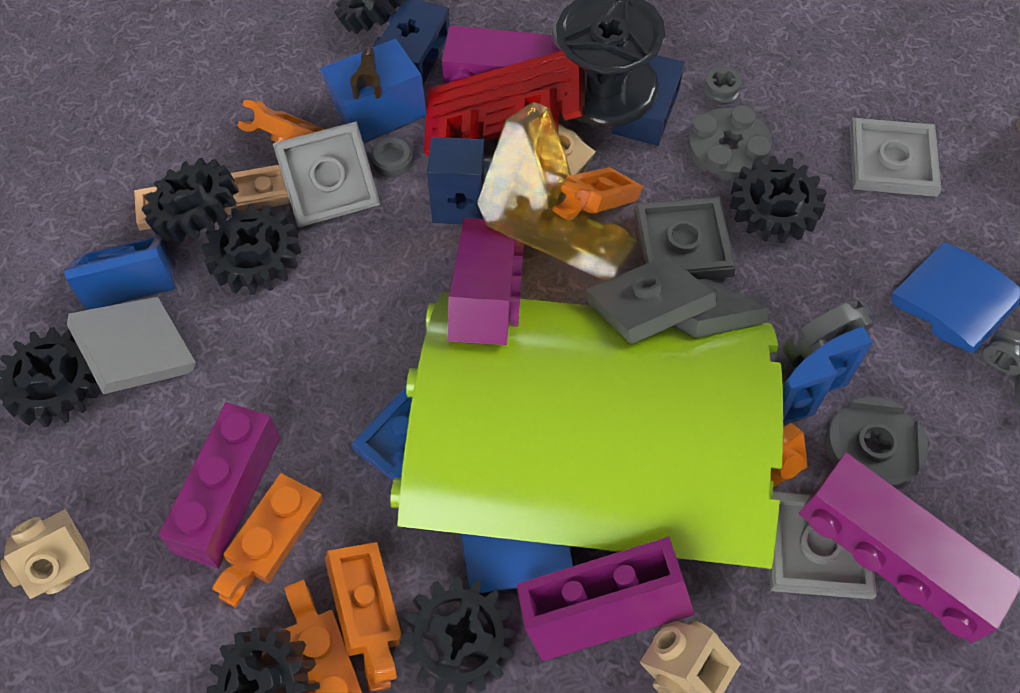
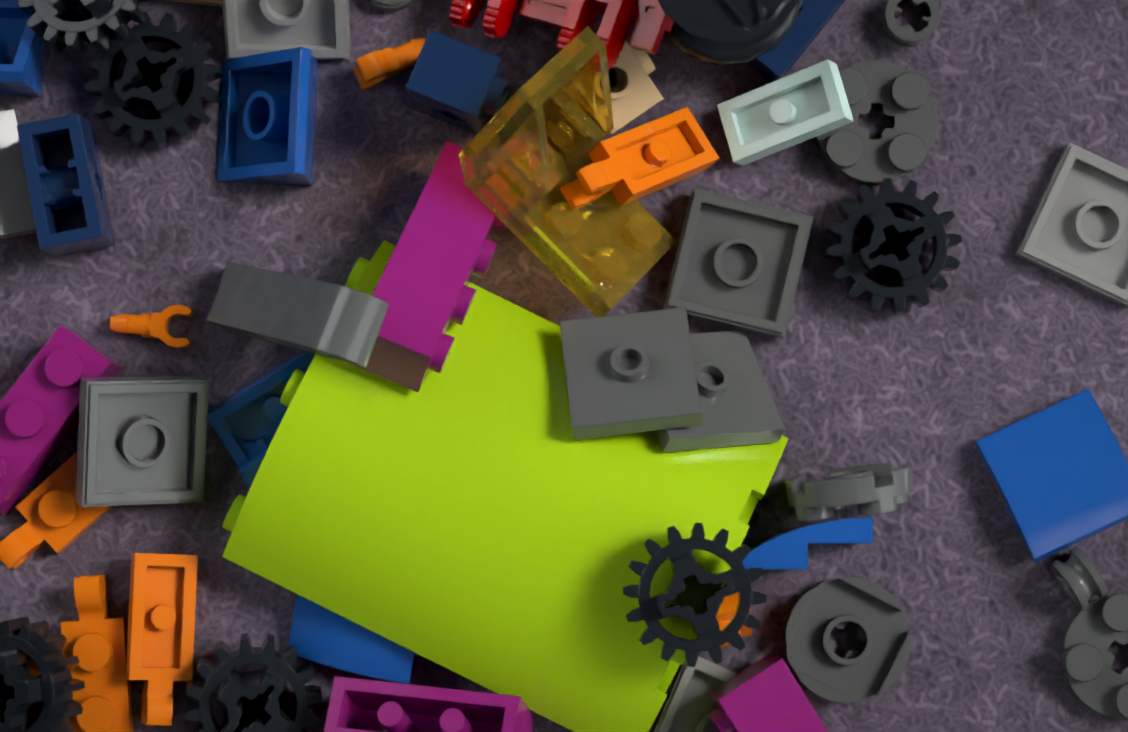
camera: 20 degrees right, 25 degrees up
none -> dark blue brick [17,113,115,257]
none -> dark grey plate [76,376,209,507]
none -> orange piece [110,305,193,349]
none -> dark grey beam [206,262,390,368]
none -> blue slope [217,47,319,186]
none -> orange piece [352,37,427,91]
none -> black gear [623,523,767,667]
none -> light aqua plate [717,59,854,166]

